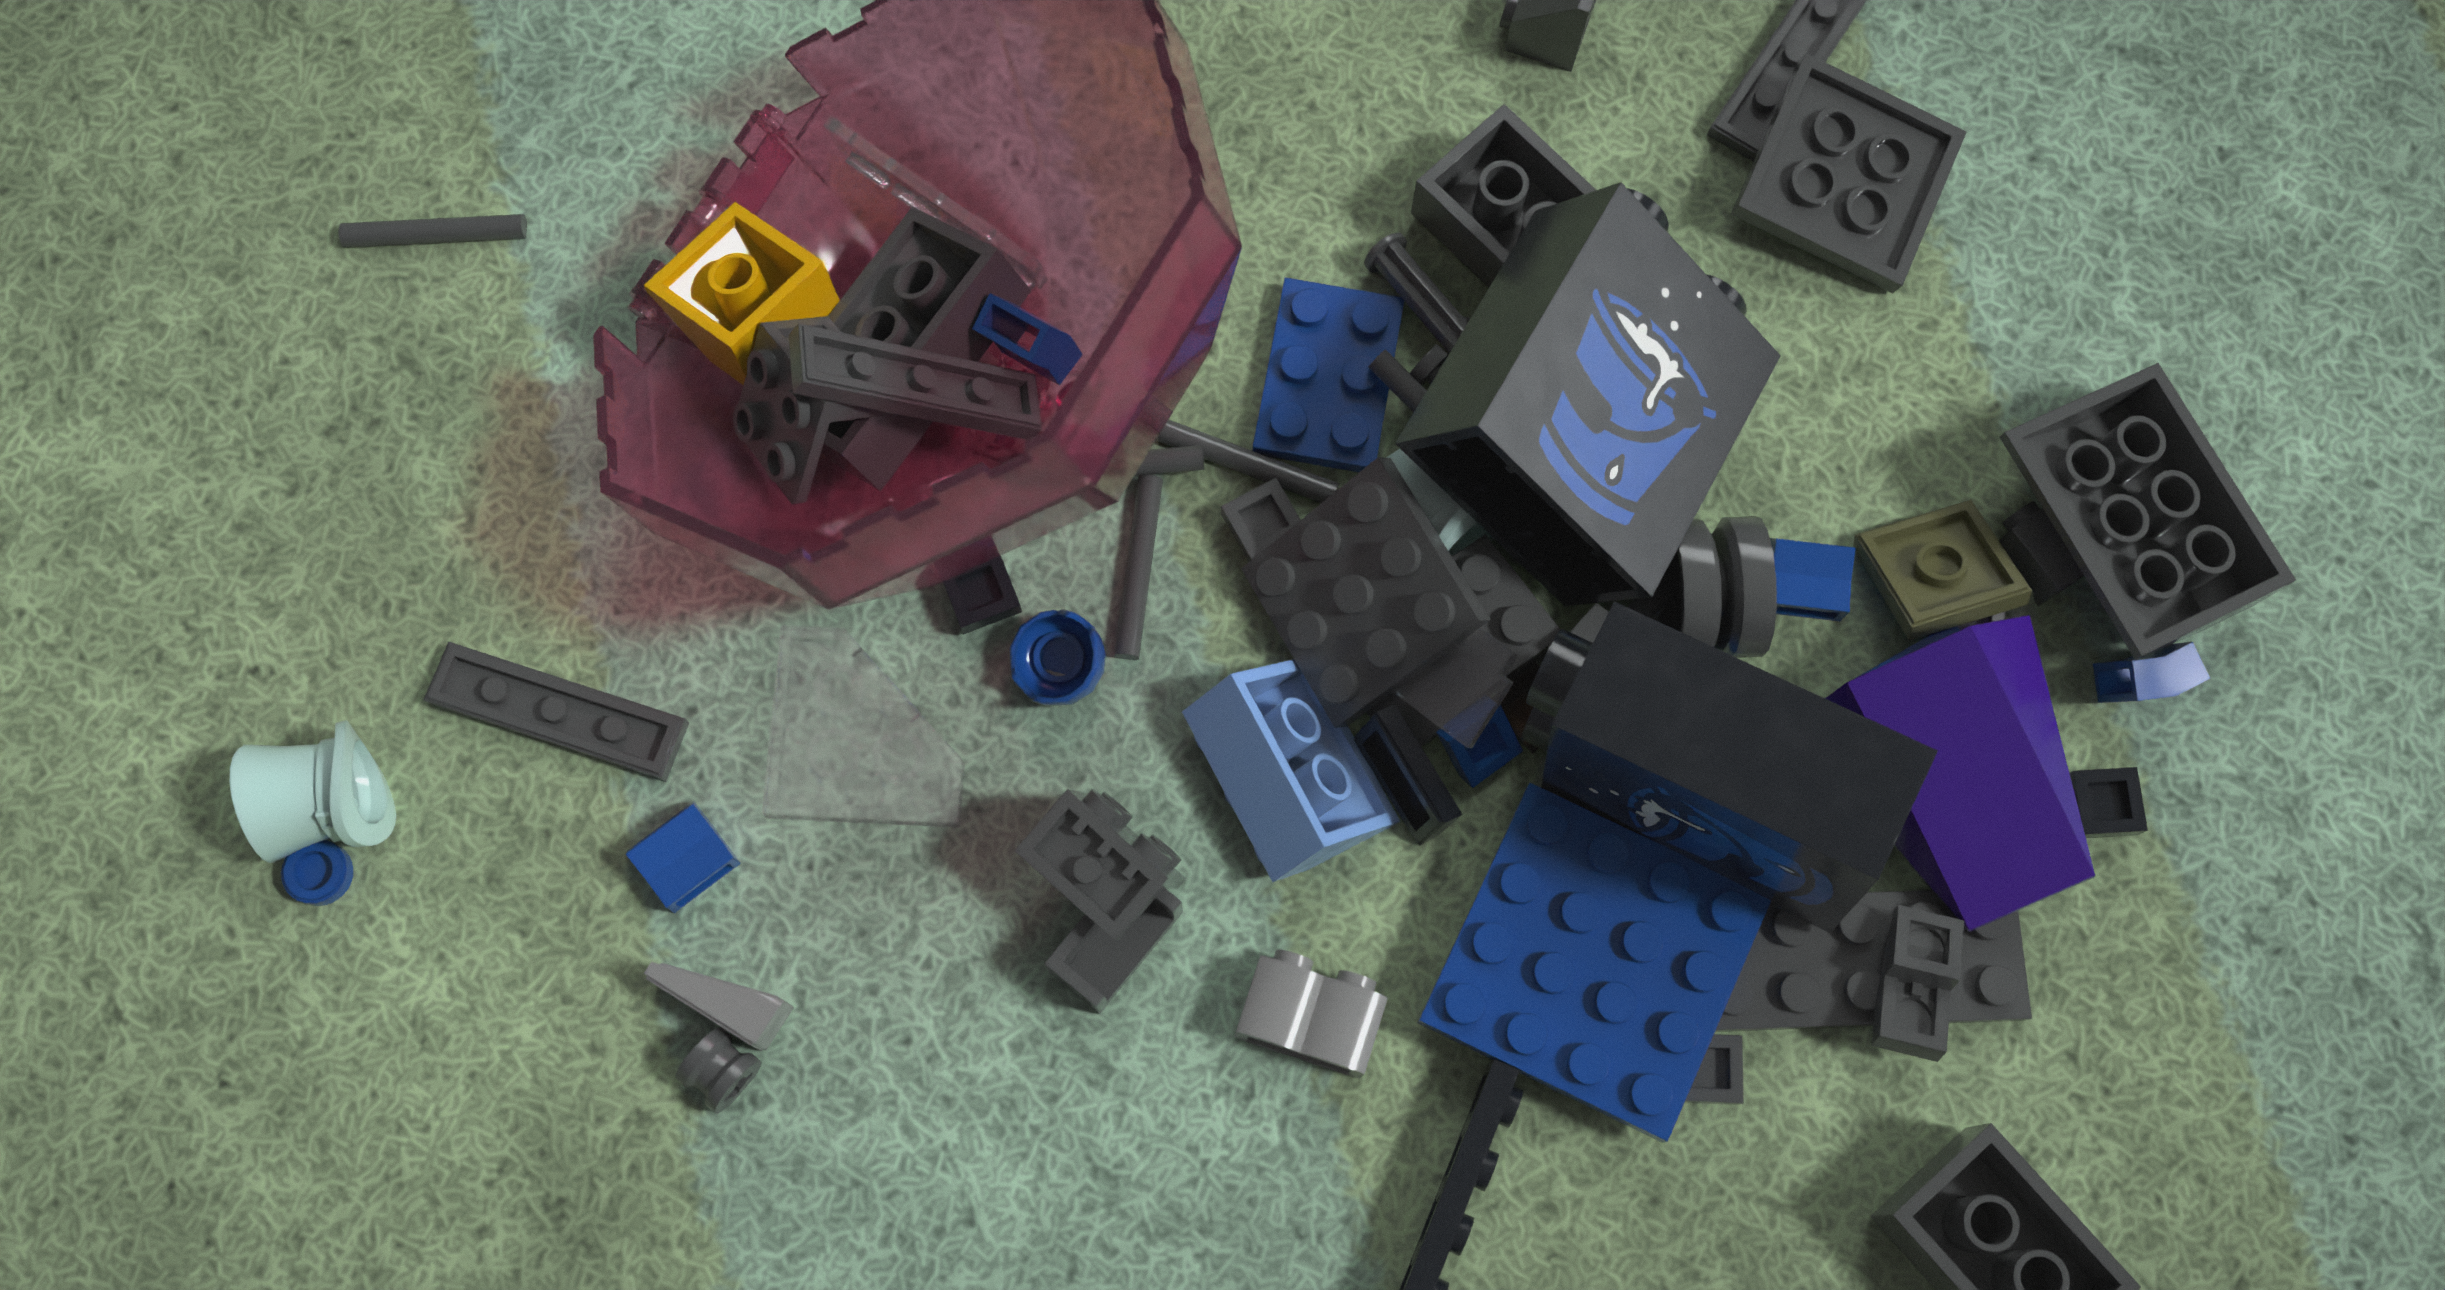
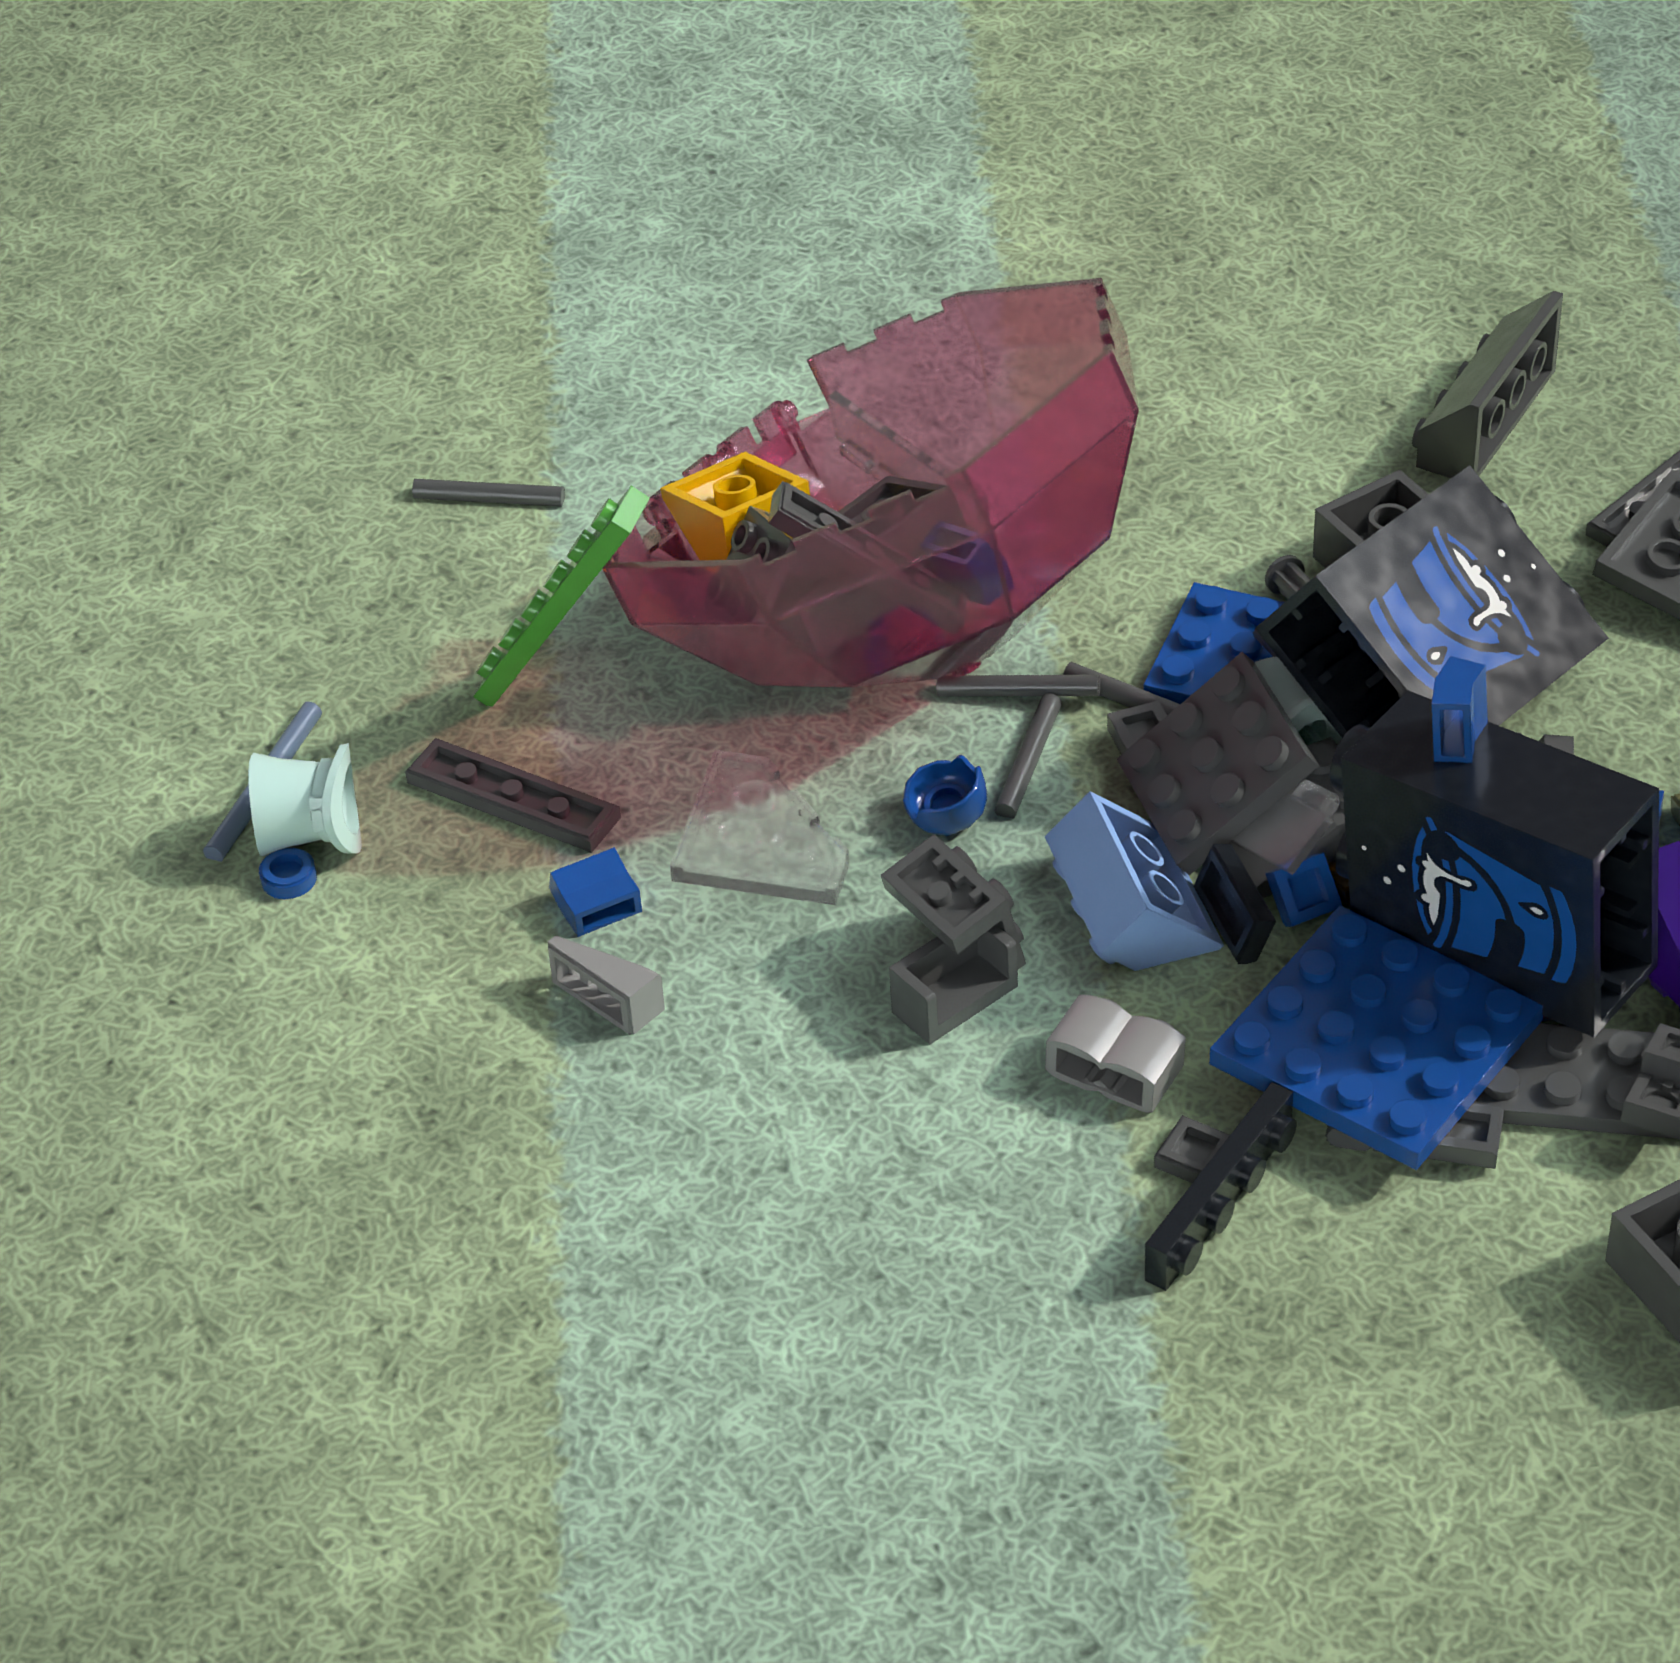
camera: 15 degrees right, 30 degrees down
dark grey wheel [675,1027,761,1114] -> none
black plate [939,549,1022,635] -> none
none -> sand blue bar [203,702,322,862]
none -> bright green plate [473,485,650,707]
none -> dark grey tile [1154,1115,1230,1183]
none -> blue piece [1431,656,1488,763]

